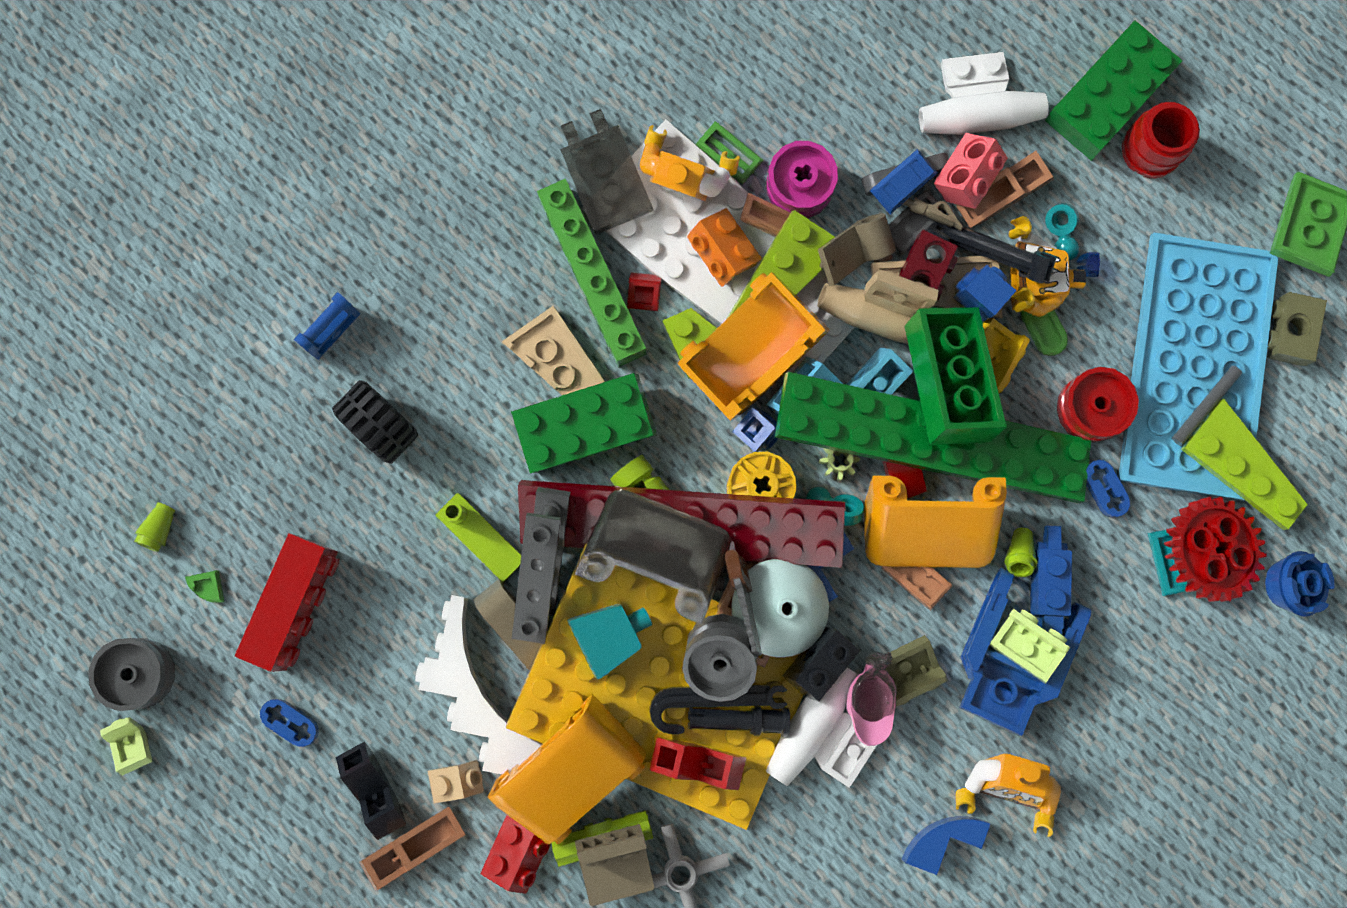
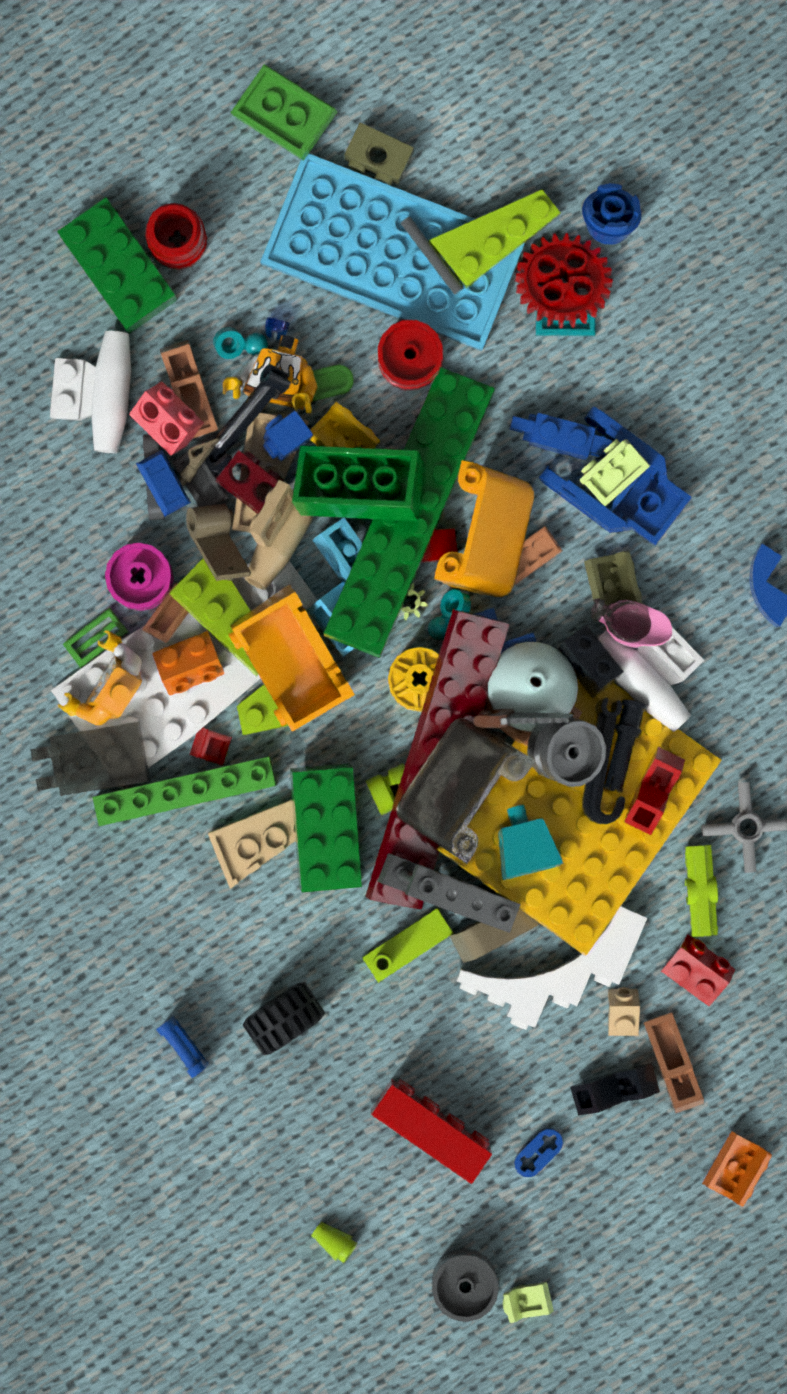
camera: 80 degrees left, 5 degrees up
bright green tile [185,570,225,603] -> none
light orange windscreen [488,694,647,844] -> none
dark tan bracket [575,824,654,906] -> none
blue brick [732,407,779,452] -> none
torso [955,753,1061,837] -> none
lime cone [1004,528,1038,577] -> none
blue beam [1086,460,1130,518] -> none

